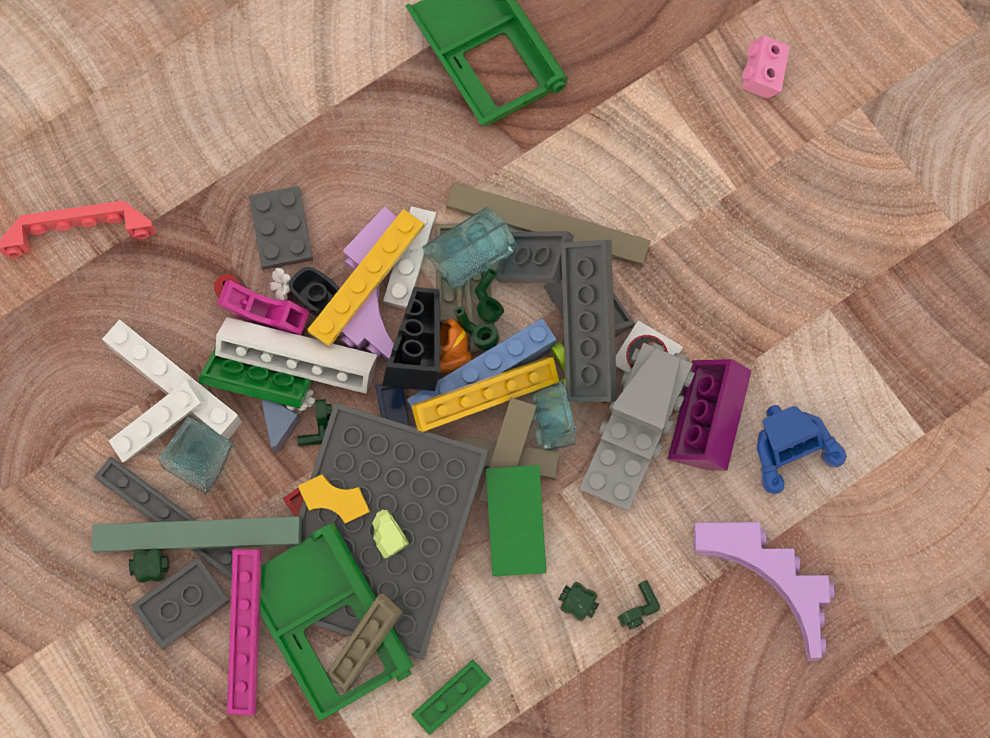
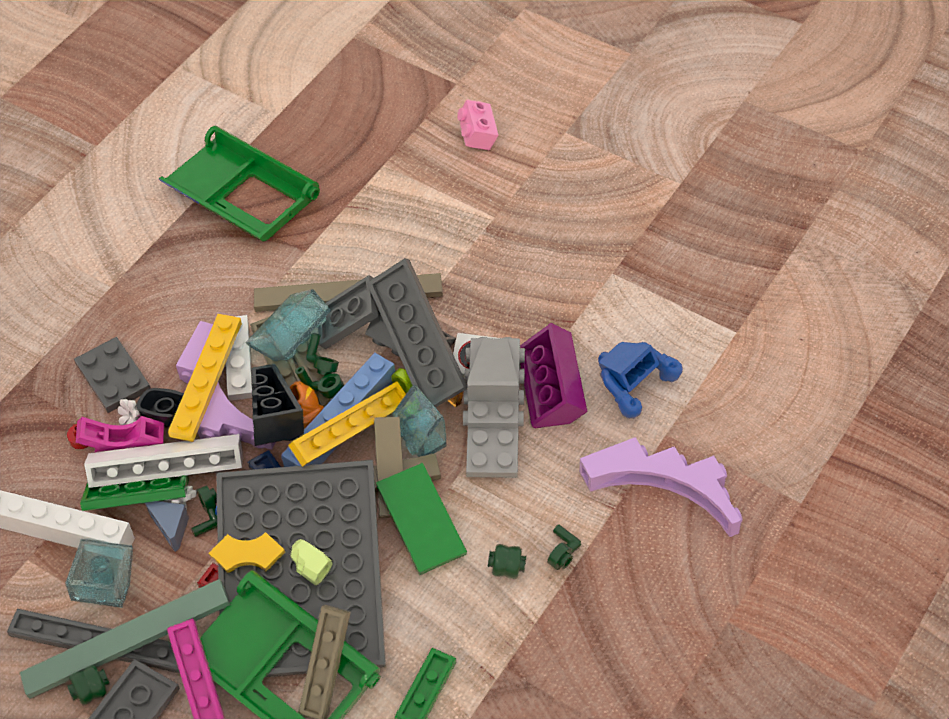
camera: 25 degrees left, 20 degrees down
white plate [109,380,205,462] -> none

